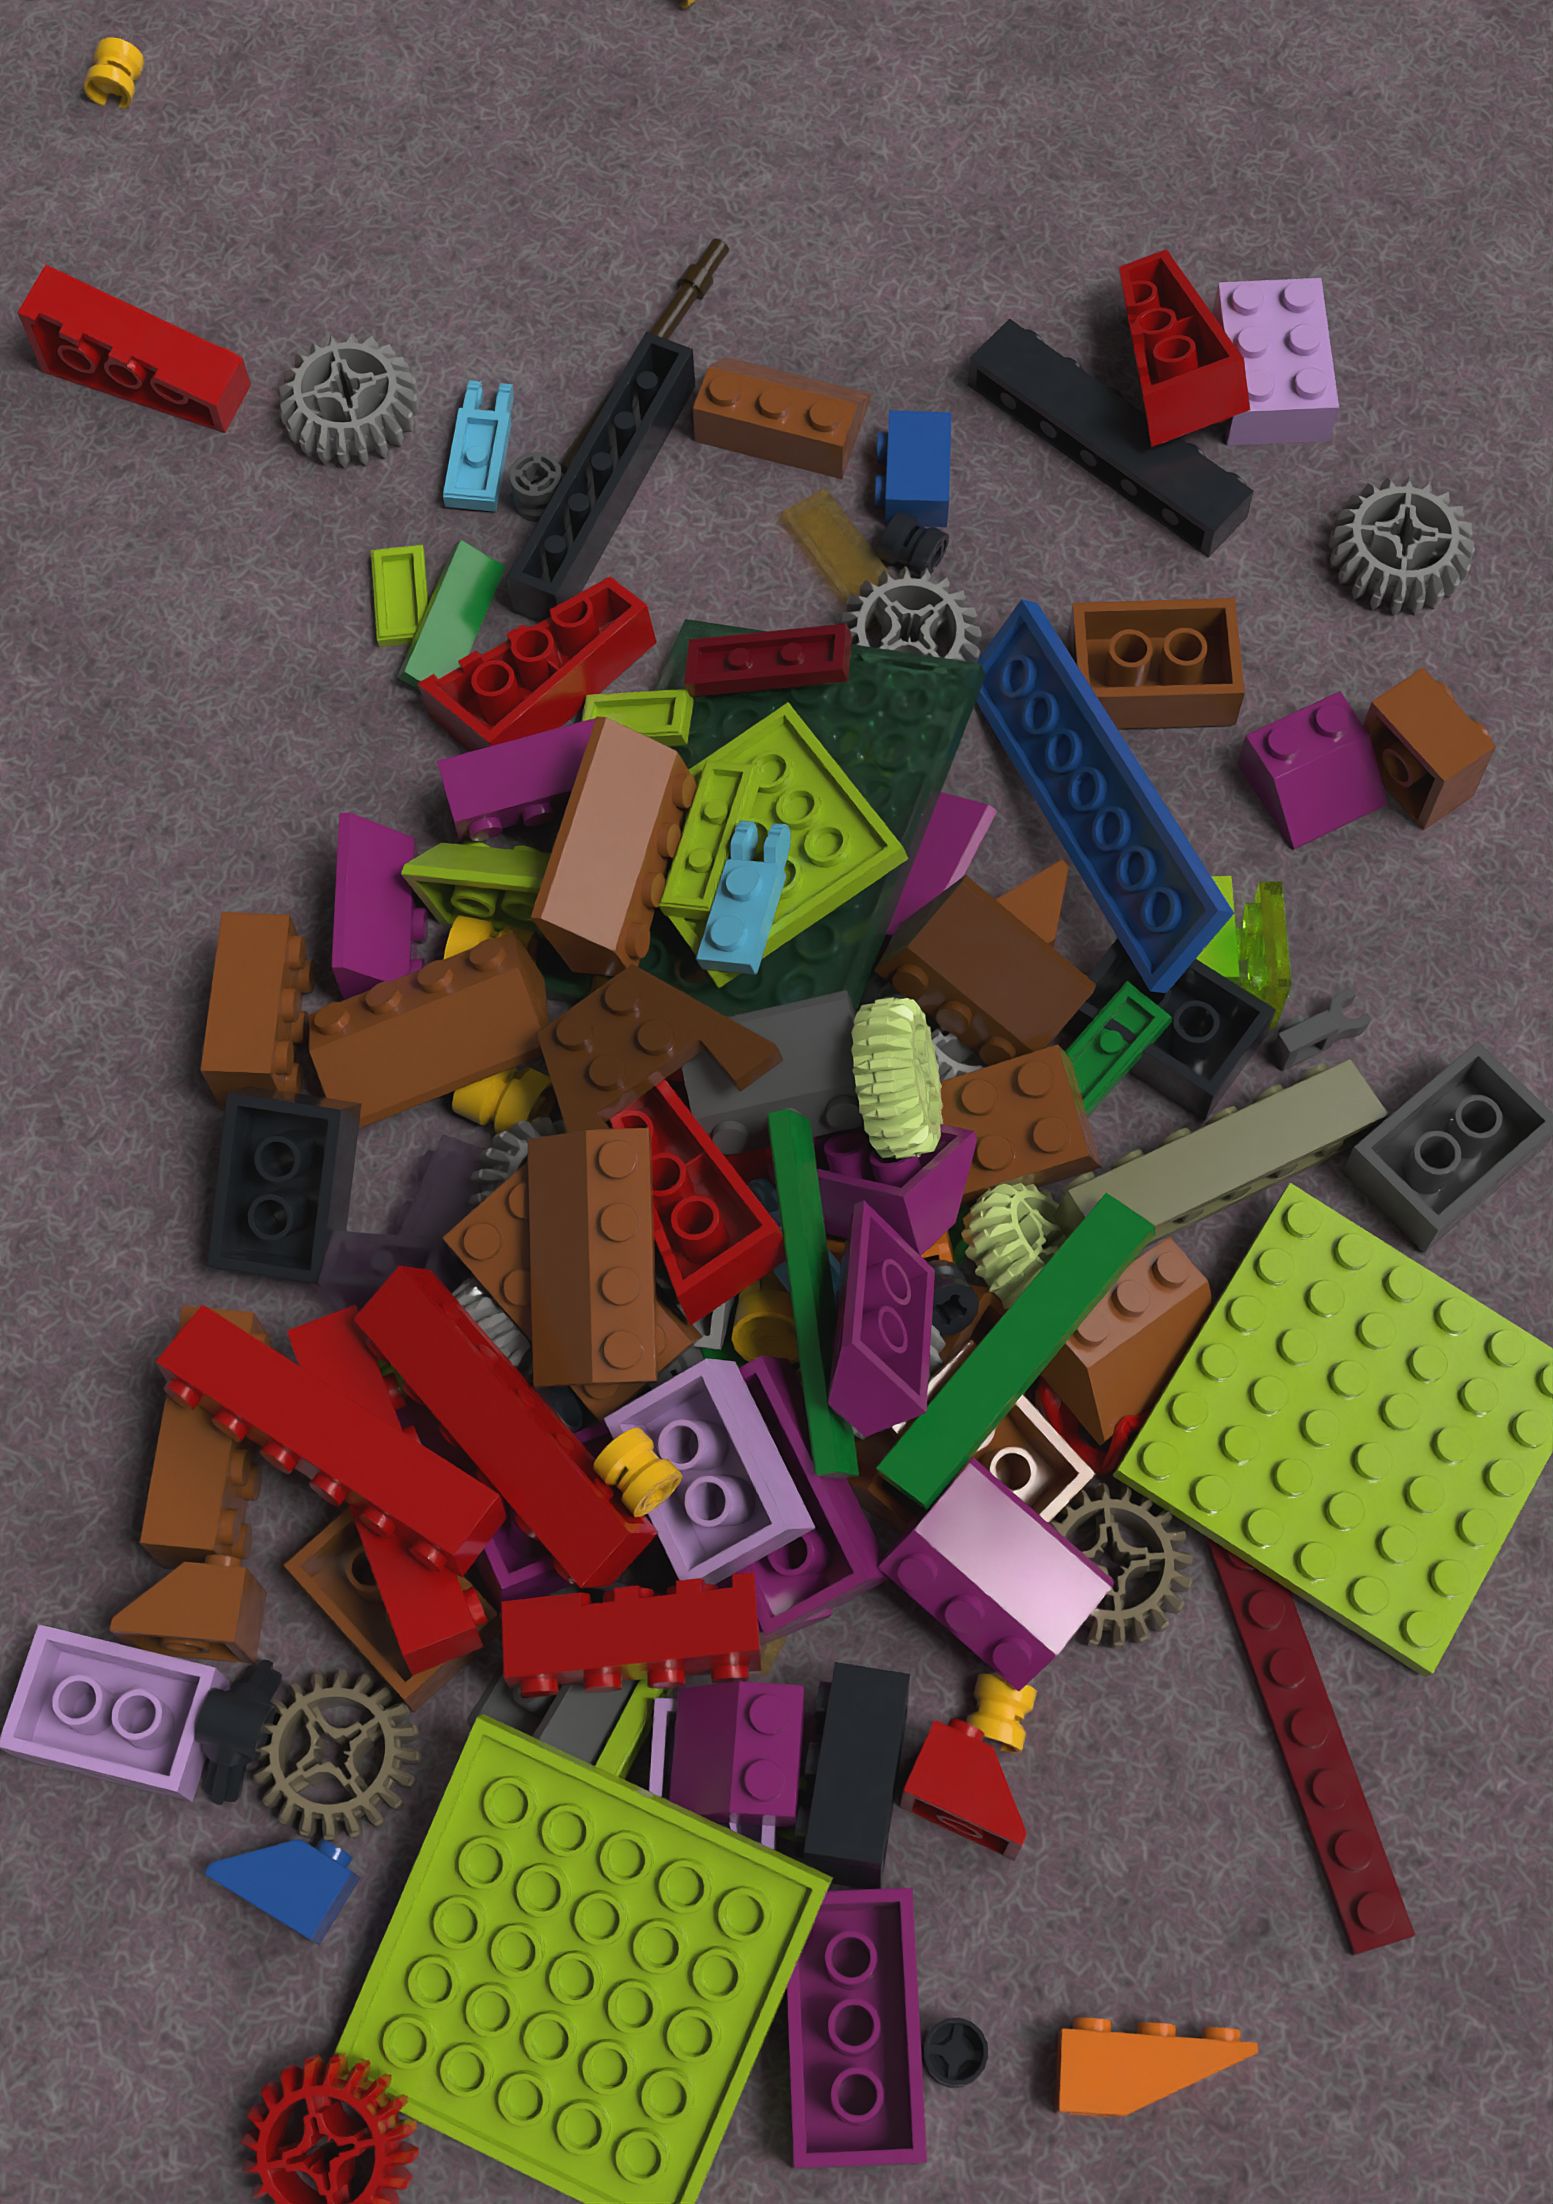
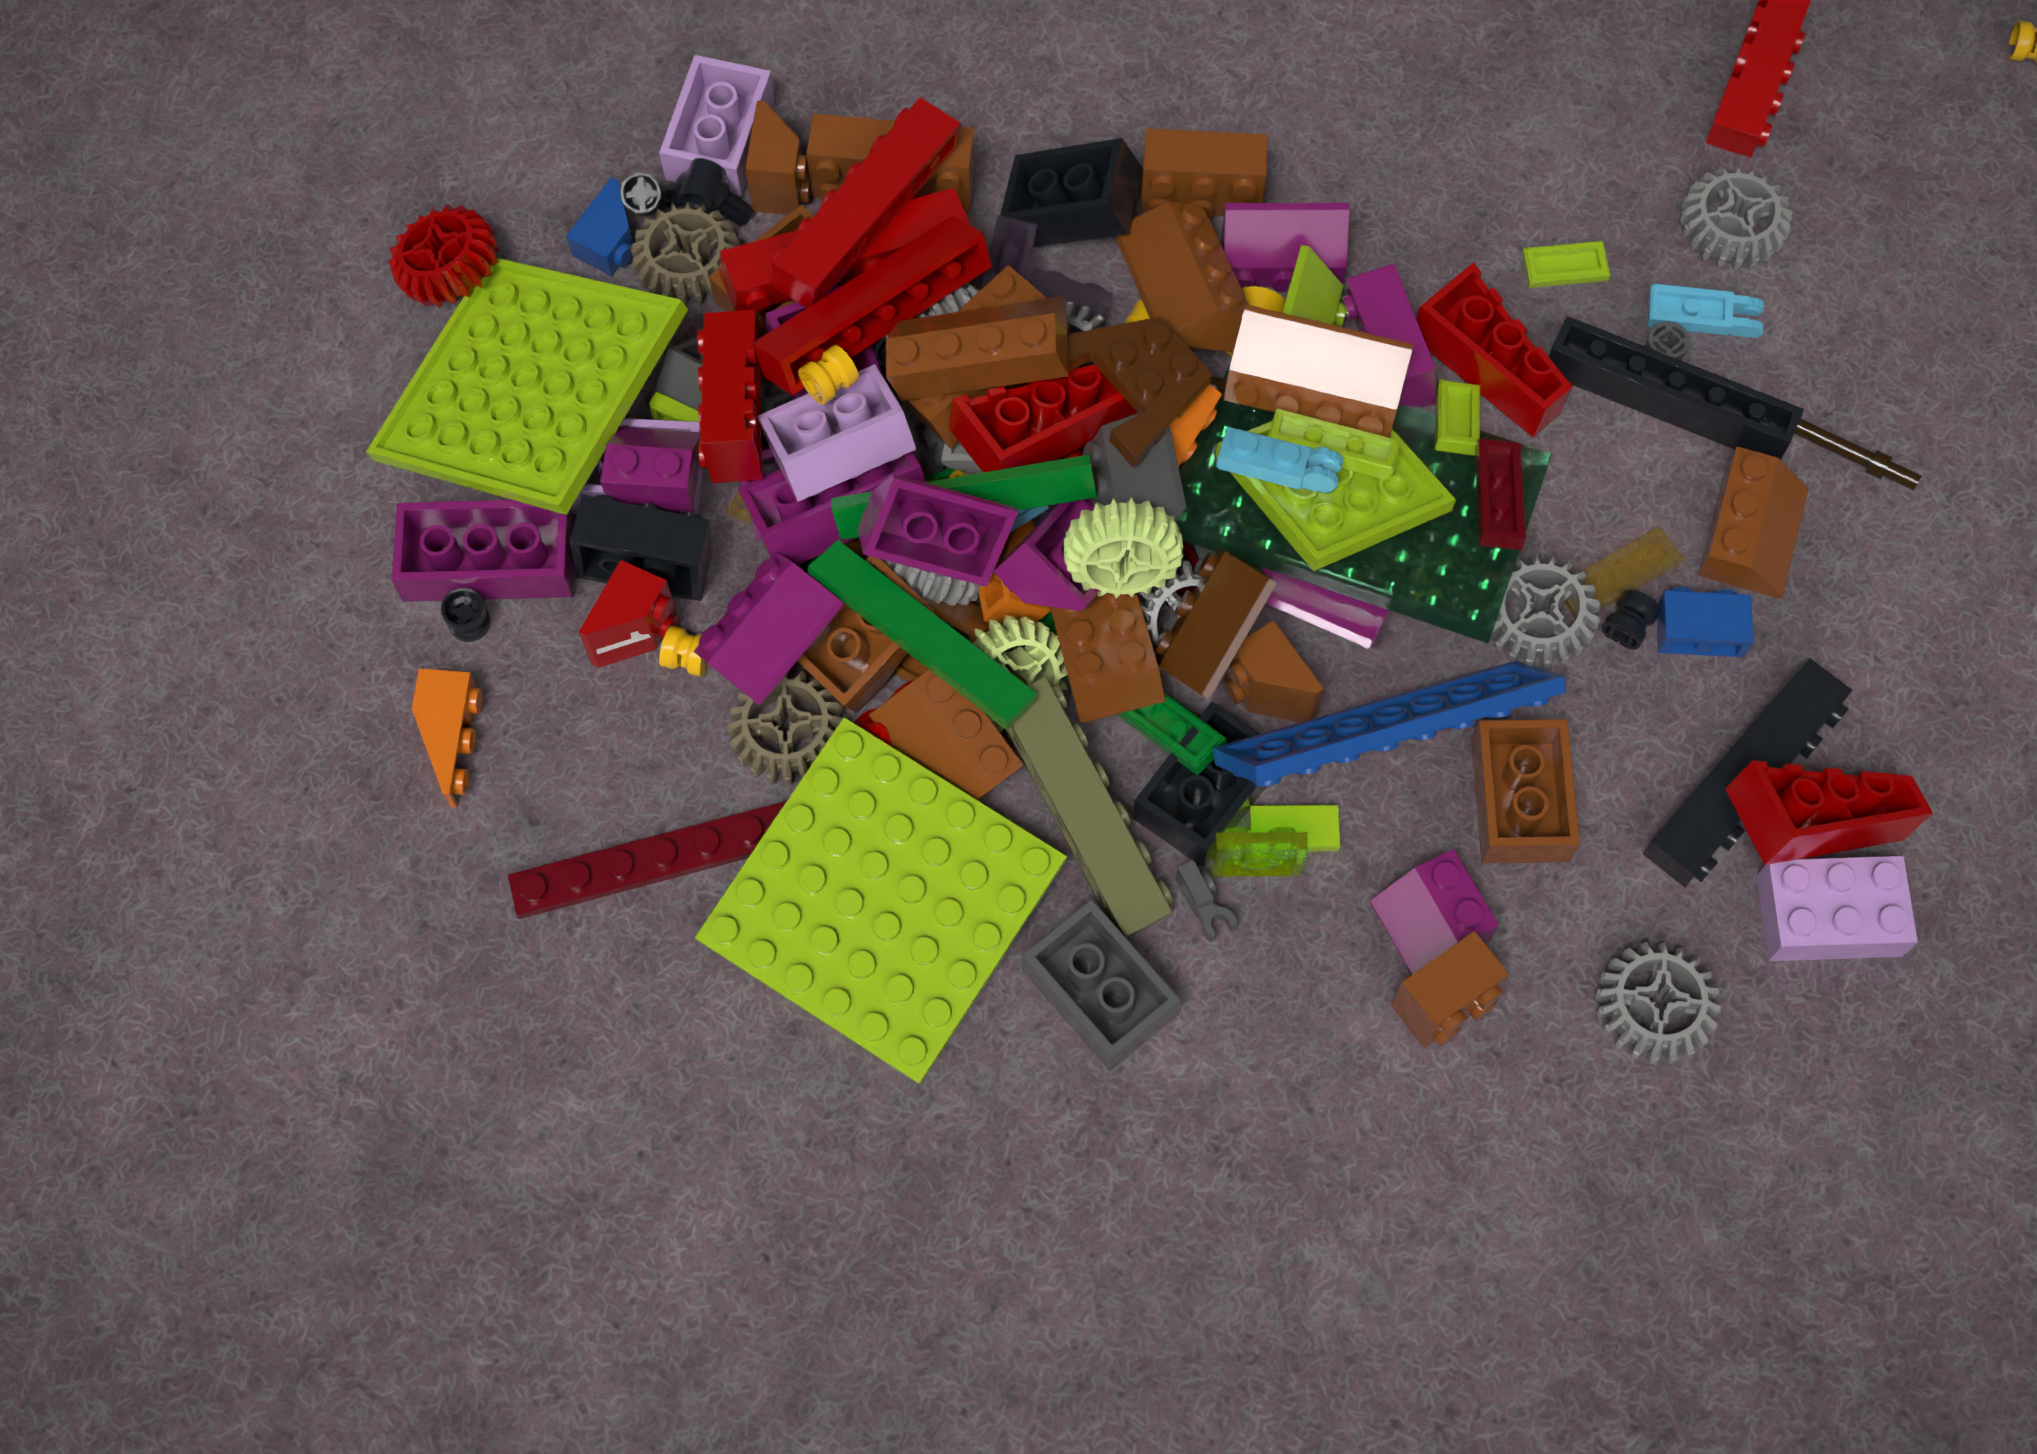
camera: 90 degrees right, 0 degrees up
green tile [397,540,506,690] -> none
black wheel [927,1260,979,1336] -> none
none -> wheel [620,172,664,216]

